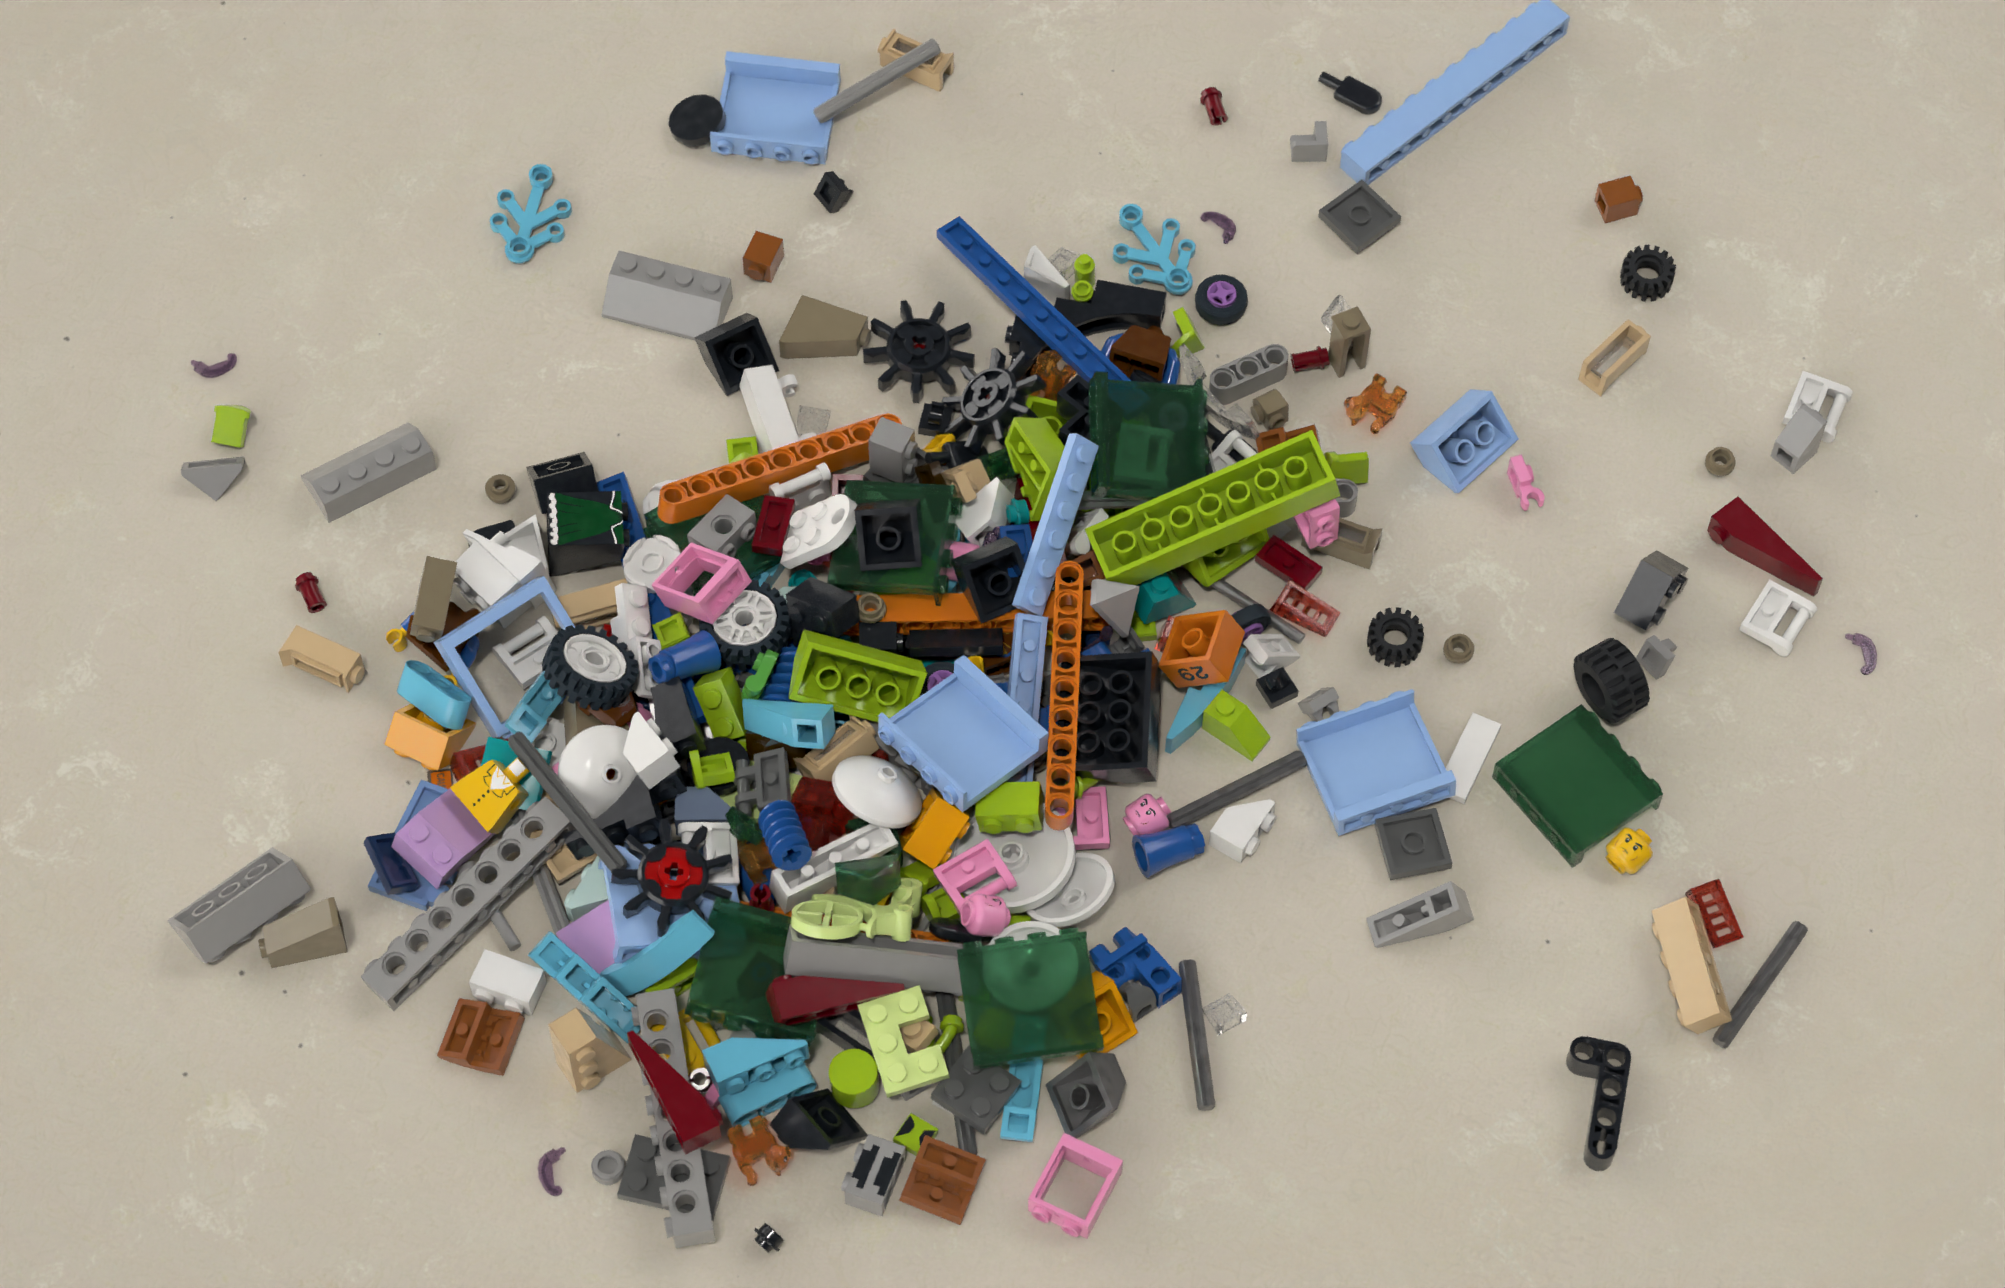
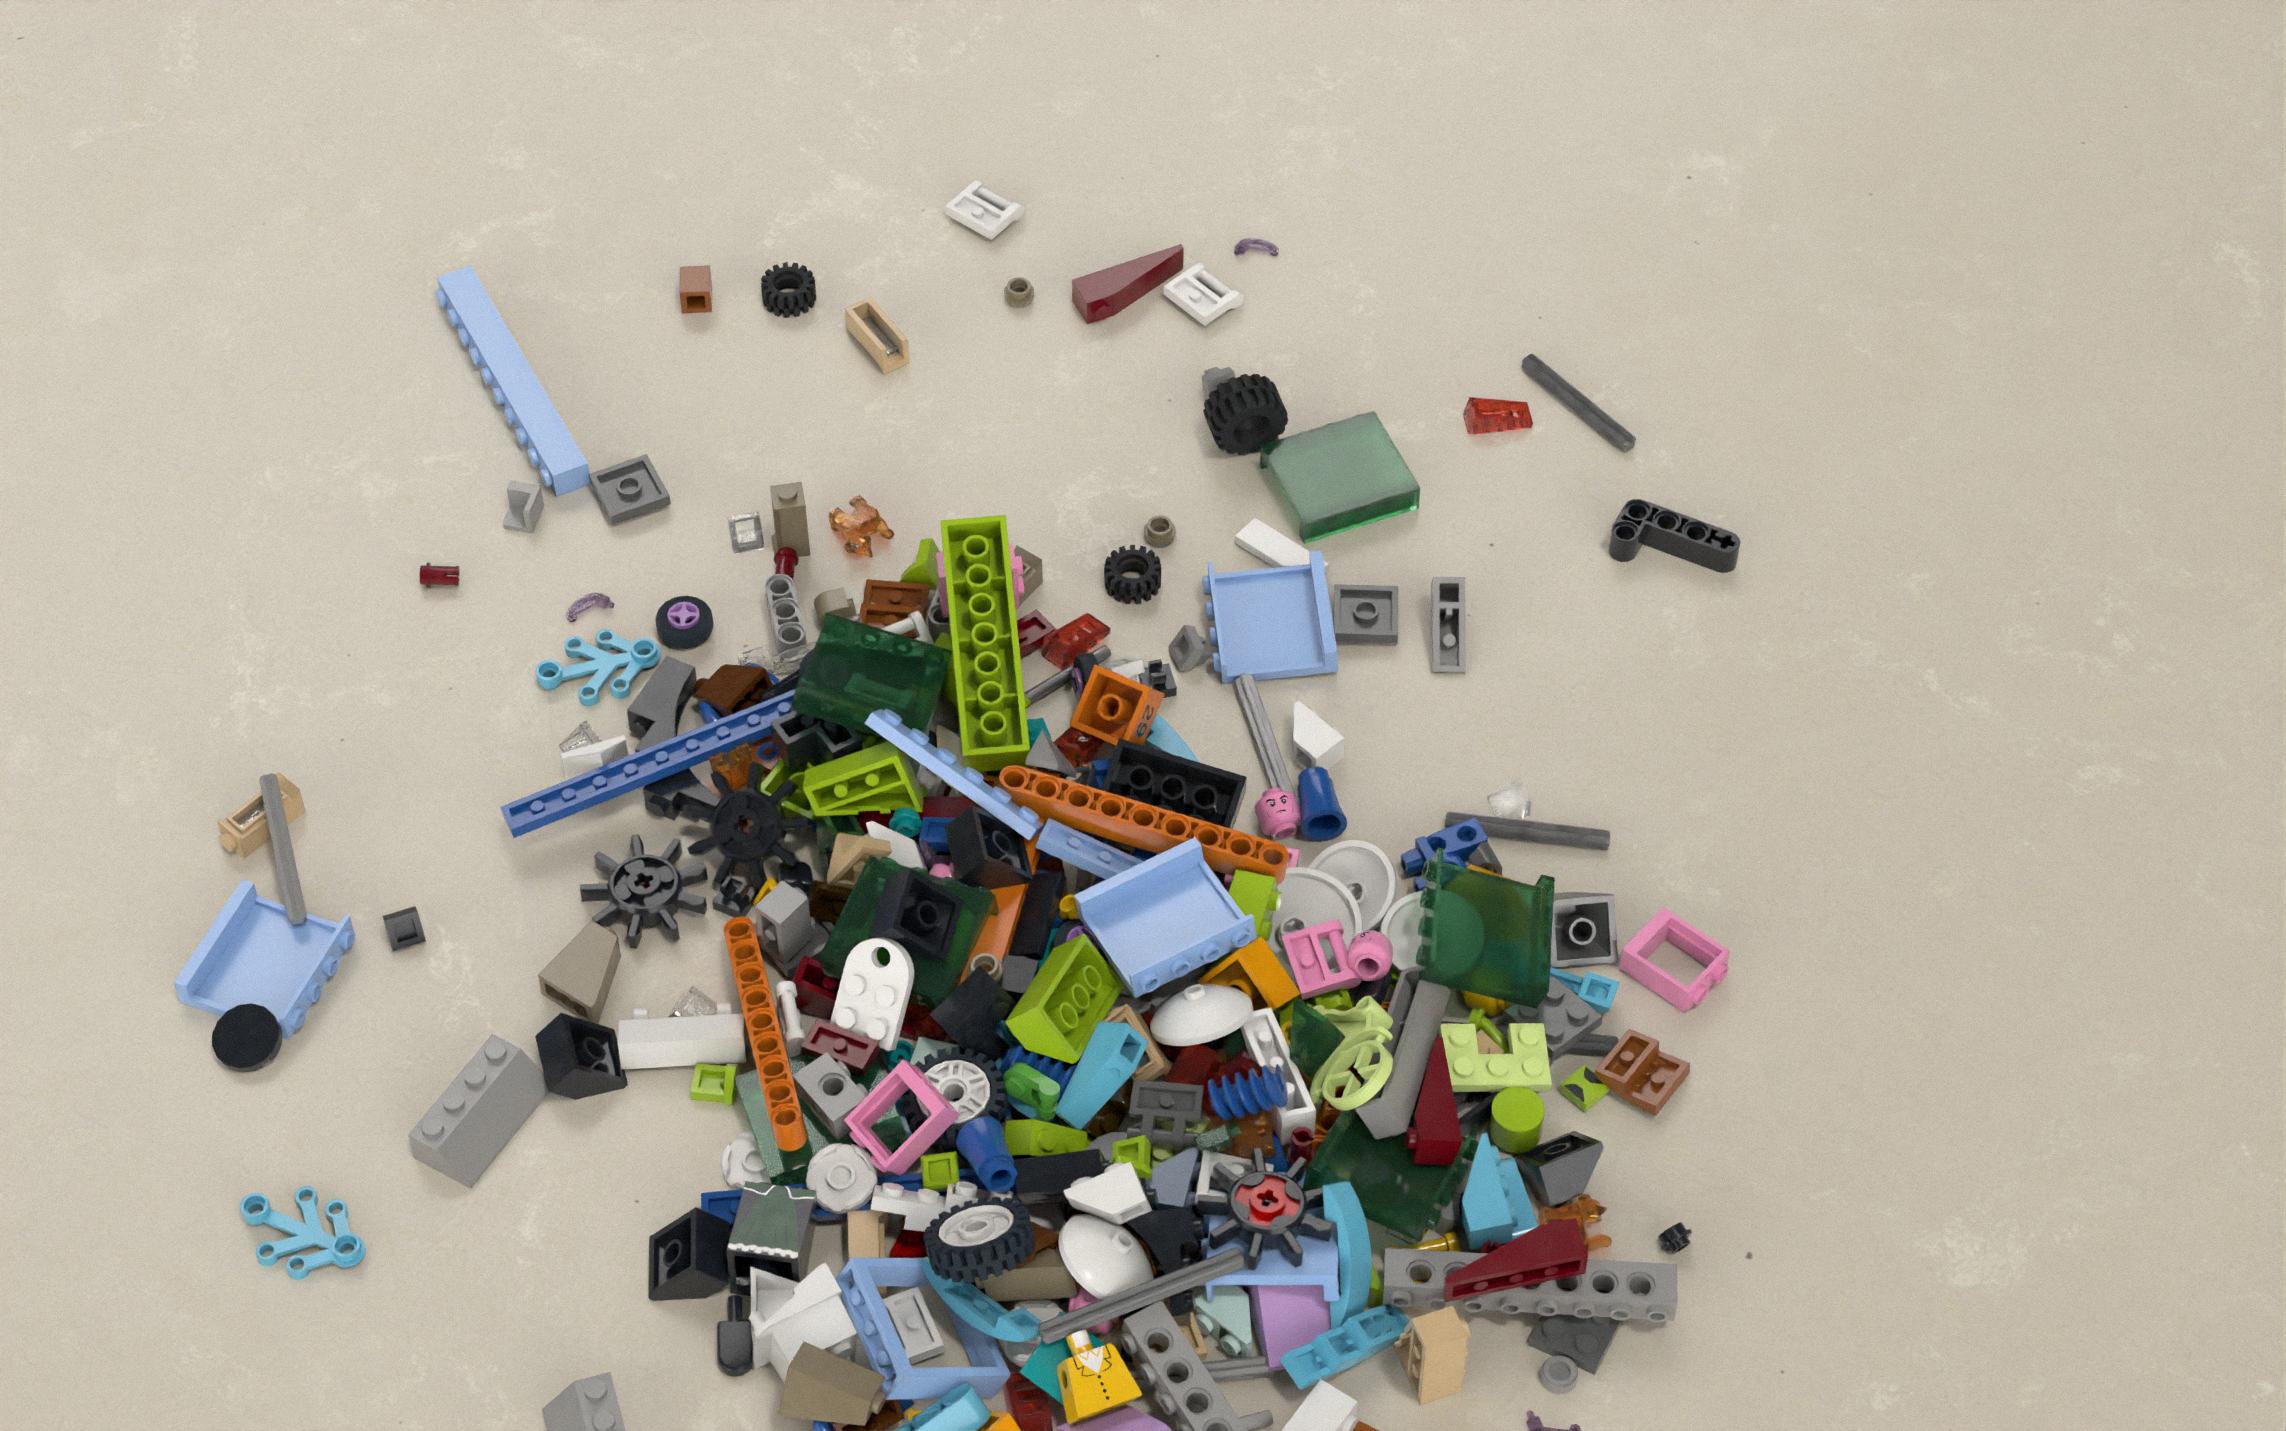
camera: 75 degrees left, 10 degrees down
dark tan plate [485,474,516,504] -> none
dark orange brick [743,231,784,283] -> none
brick [841,1134,906,1216] -> none
lime plant [1071,254,1095,302] -> none
lime tile [1171,307,1205,358] -> none
lime slope [1202,689,1271,762] -> none
black piece [1318,71,1382,114] -> none
light blue slope [1410,389,1518,493] -> none
bright pink plate [1507,455,1544,511] -> none
yellow head [1605,827,1653,875] -> none
brick [1614,550,1688,630] -> none
tan brick [1652,897,1732,1034] -> none
light grey slope [1771,404,1827,474] -> none

